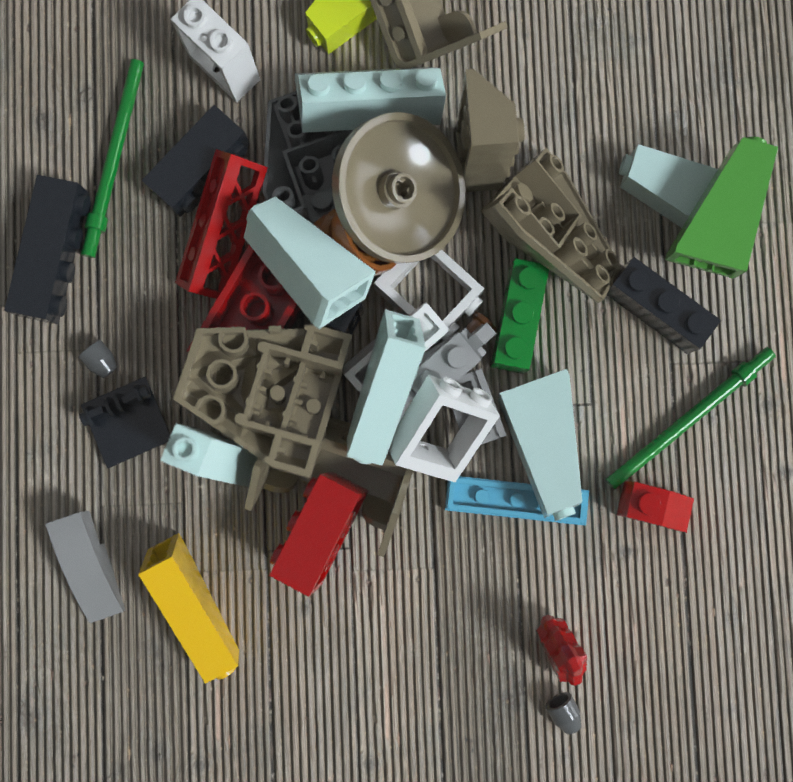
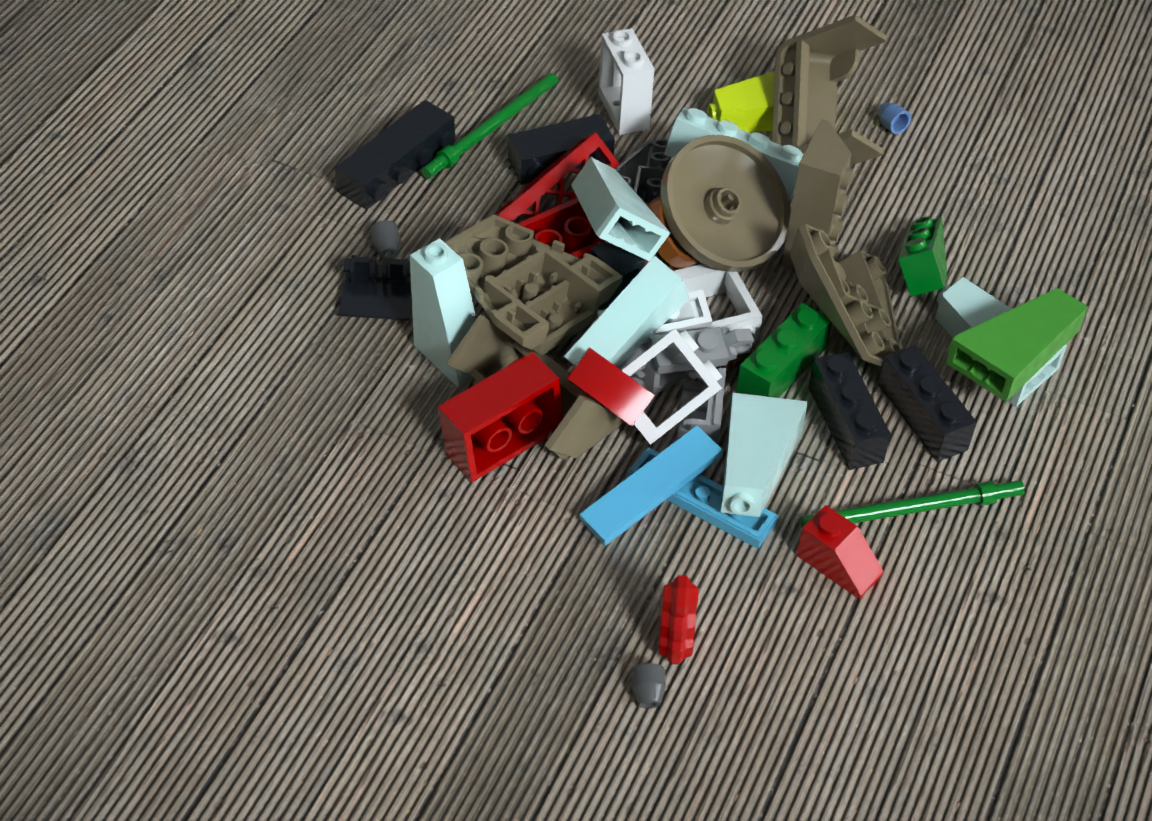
camera: 25 degrees right, 35 degrees down
light grey slope [45,511,126,623] -> none
yellow slope [138,533,239,684] -> none
none -> red slope [566,347,654,426]
none -> medium azure tile [580,425,722,546]
none -> black brick [808,352,891,470]
none -> green slope [898,216,947,297]

